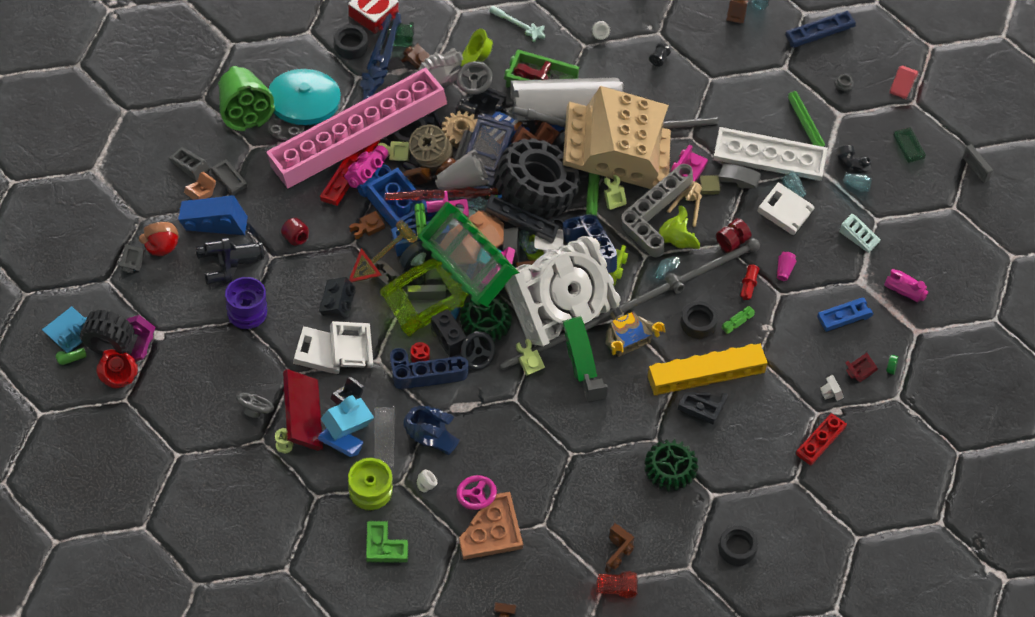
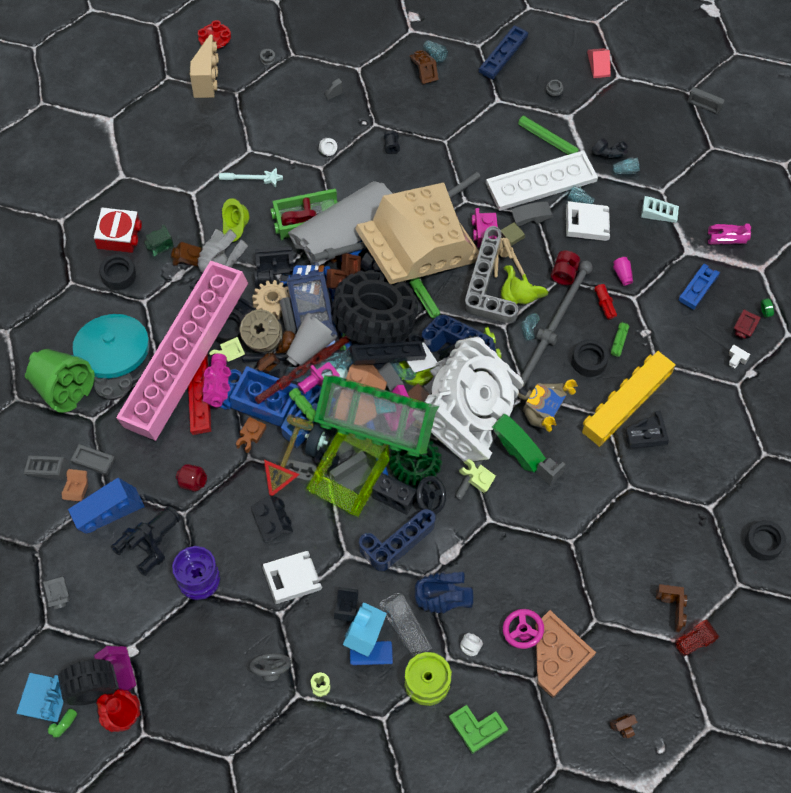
camera: 30 degrees left, 5 degrees up
red piece [139,222,179,256] -> none
dark red tile [283,369,323,451] -> none
white container [330,321,373,368] -> none
dark blue sword [360,12,401,101] -> none
red wheel [411,342,430,363] -> none
dark grey piece [456,61,493,95] -> none
yellowish green plate [604,174,627,210] -> none
dark green gear [644,439,698,491] -> none
red tile [795,413,847,466] -> none
clear green tile [893,127,926,163] -> none

